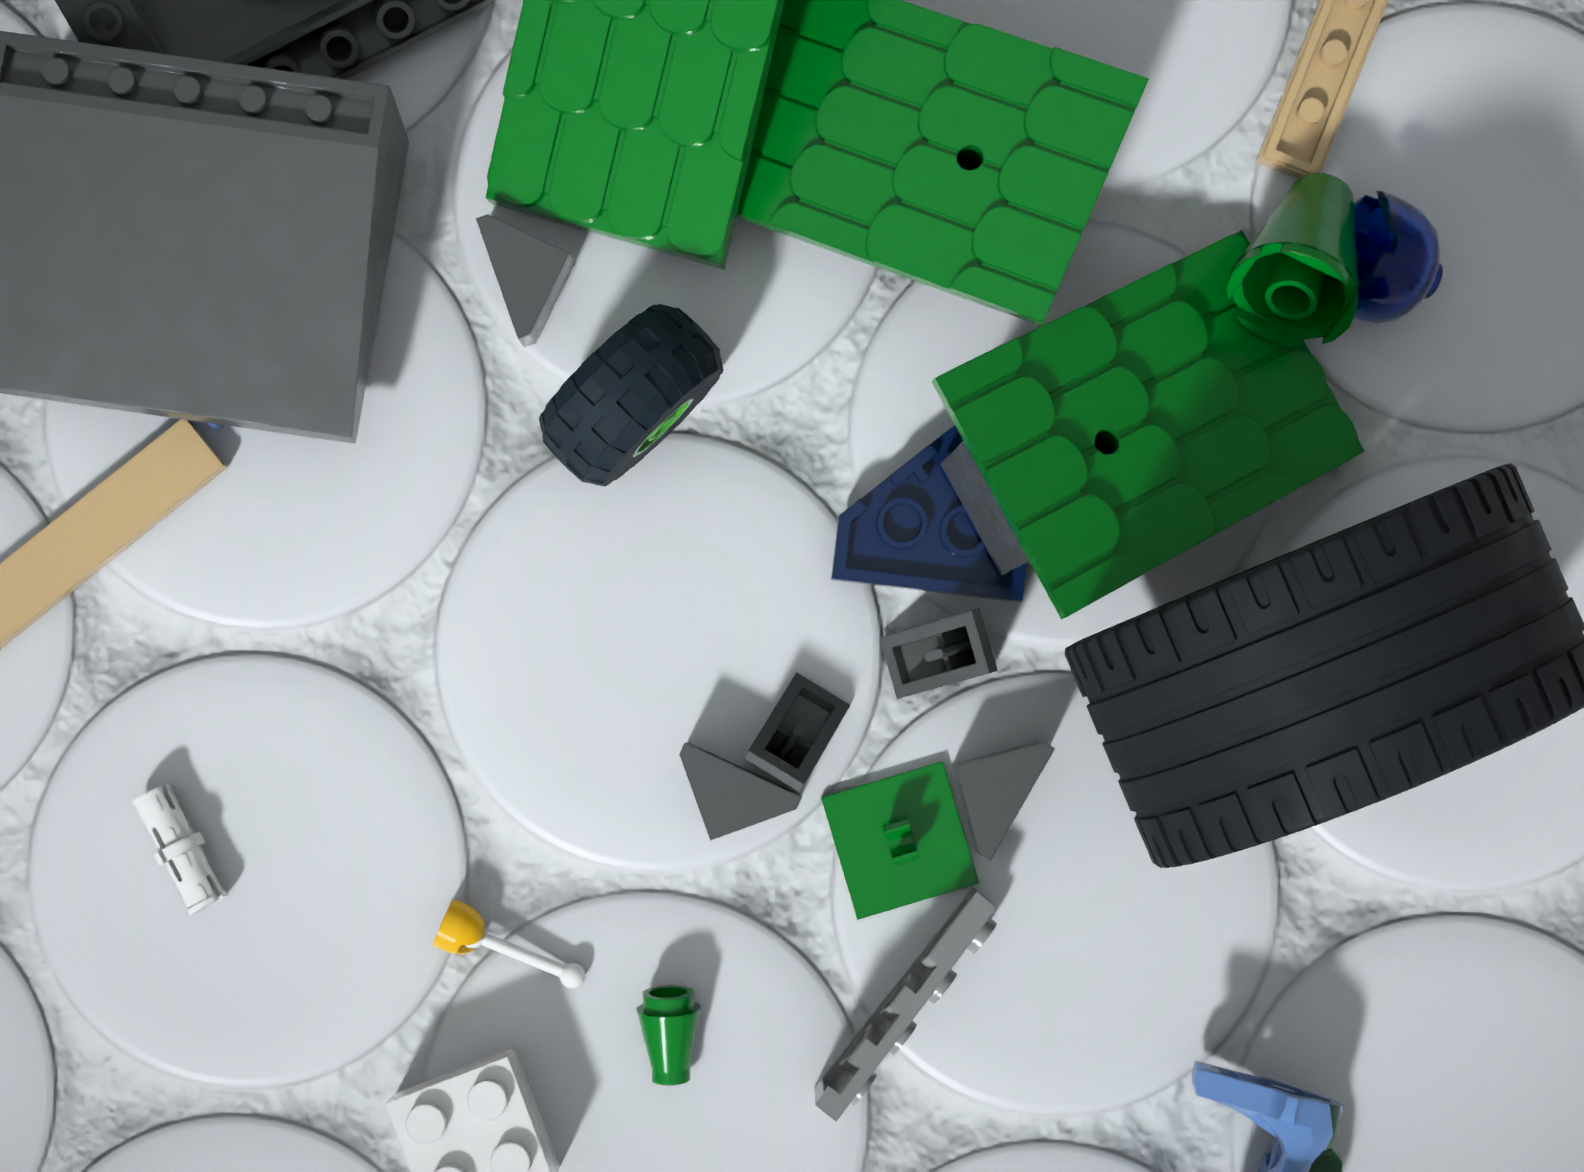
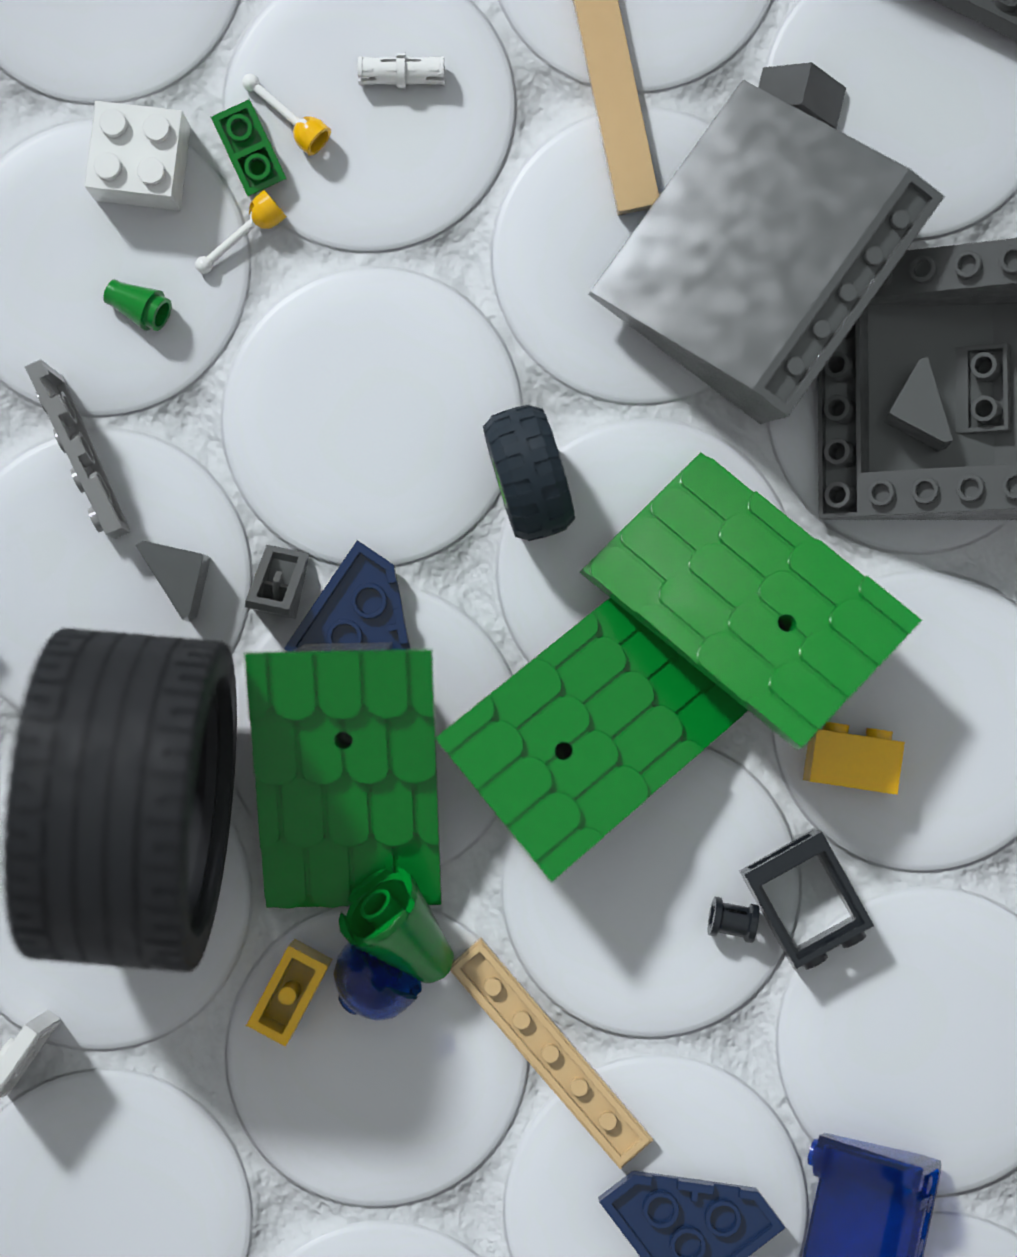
camera: 115 degrees right, 0 degrees up
dark grey slope [476,214,575,347] -> none
dark grey slope [679,742,802,841] -> none
dark grey slope [744,672,850,792] -> none
green piece [821,761,979,920] -> none
none -> green slope [211,99,287,197]
none -> hinge [242,74,331,156]
none -> yellow brick [246,939,333,1047]

